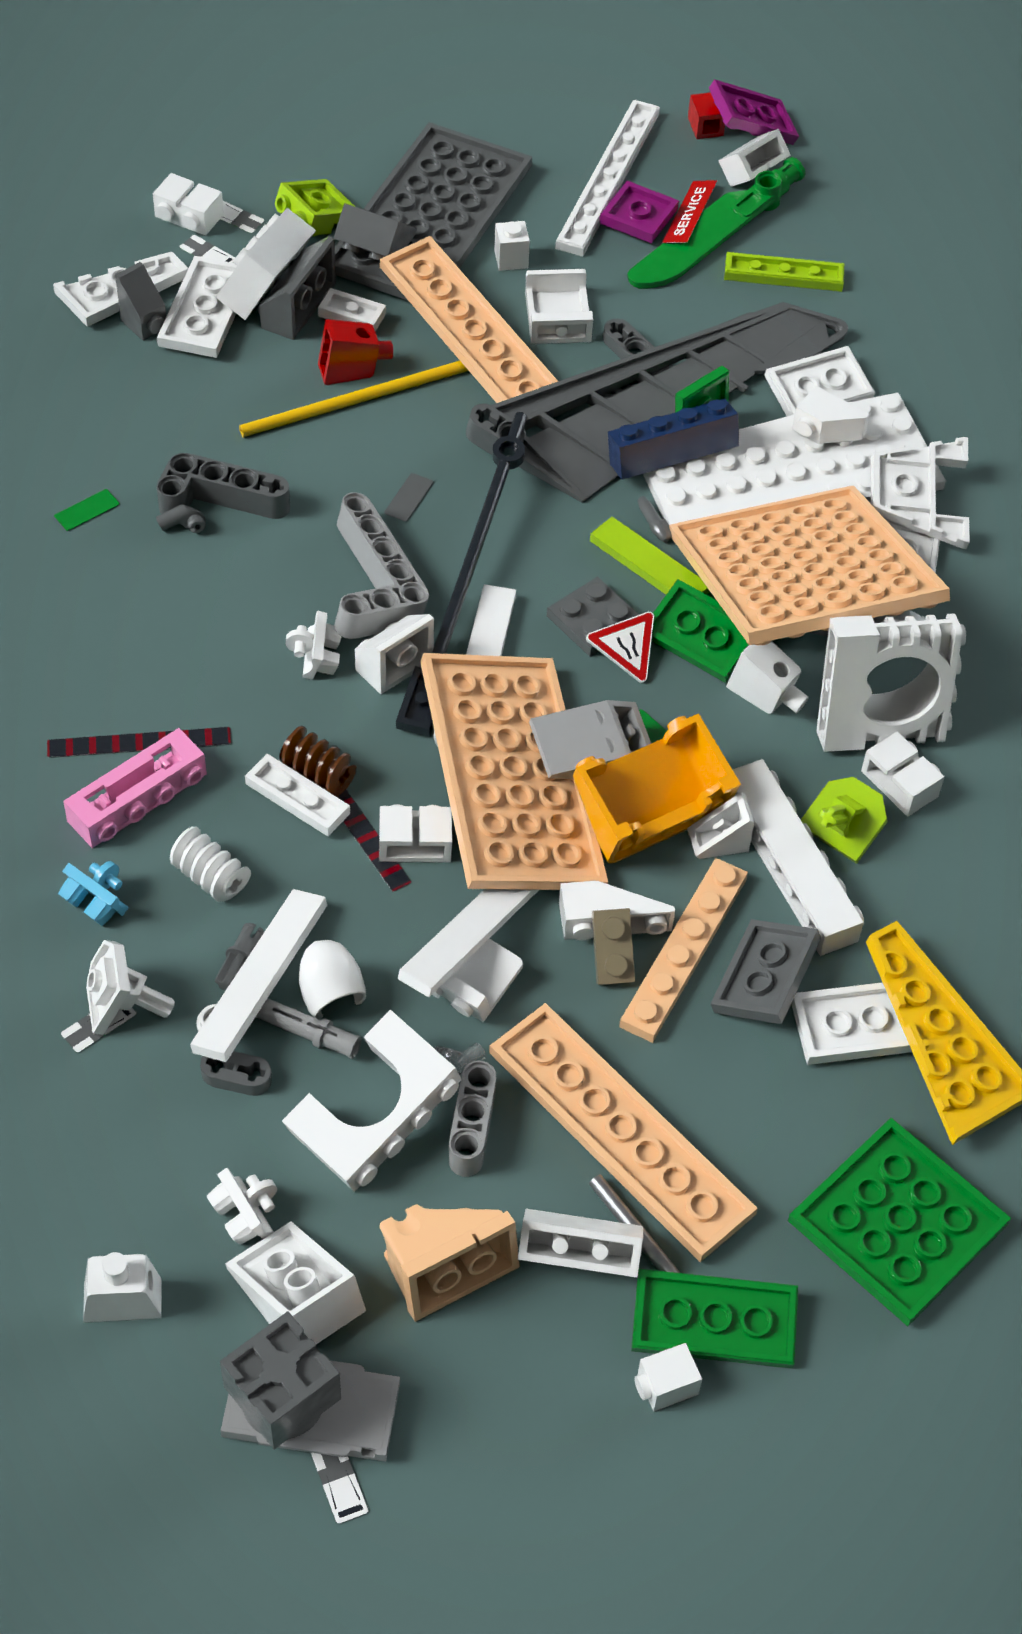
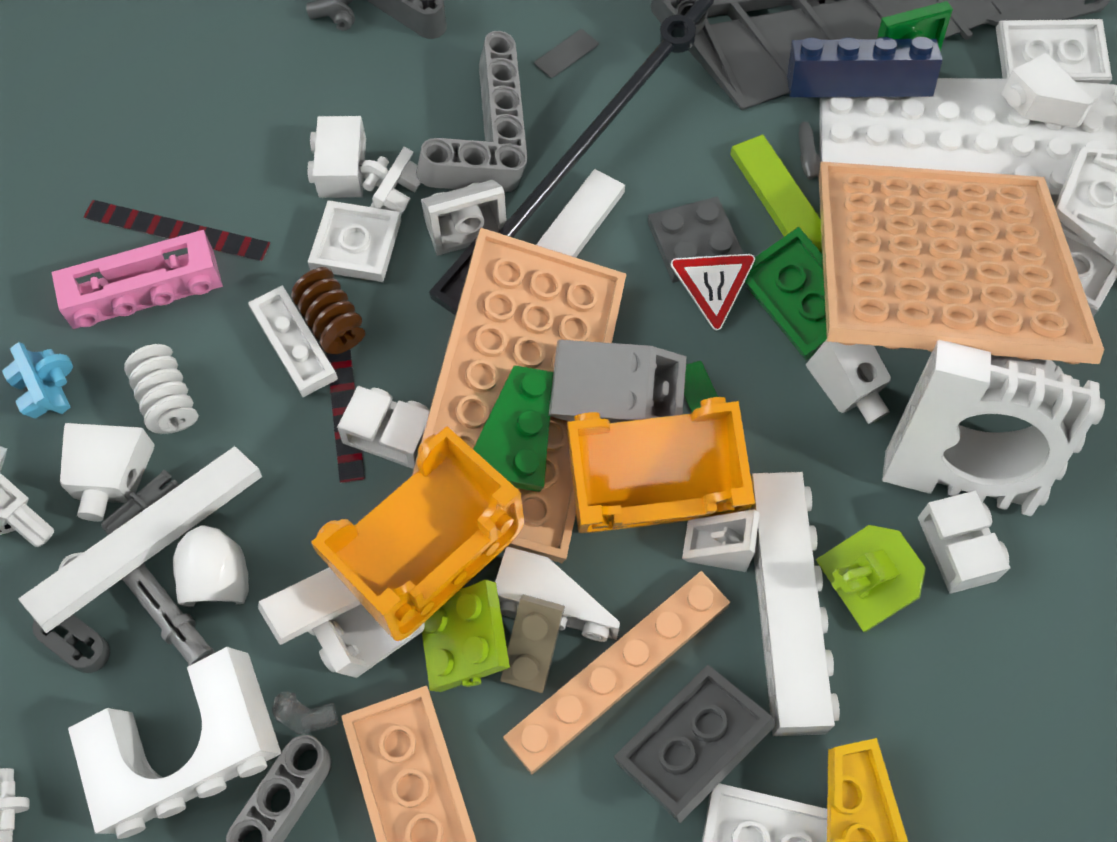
camera: 25 degrees right, 10 degrees up
none -> white torso [60,423,155,522]
none -> white piece [308,116,366,198]
none -> white plate [308,201,401,282]
none -> light orange windscreen [311,426,524,641]
none -> lime plate [422,580,510,692]
none -> green wing [473,365,553,492]

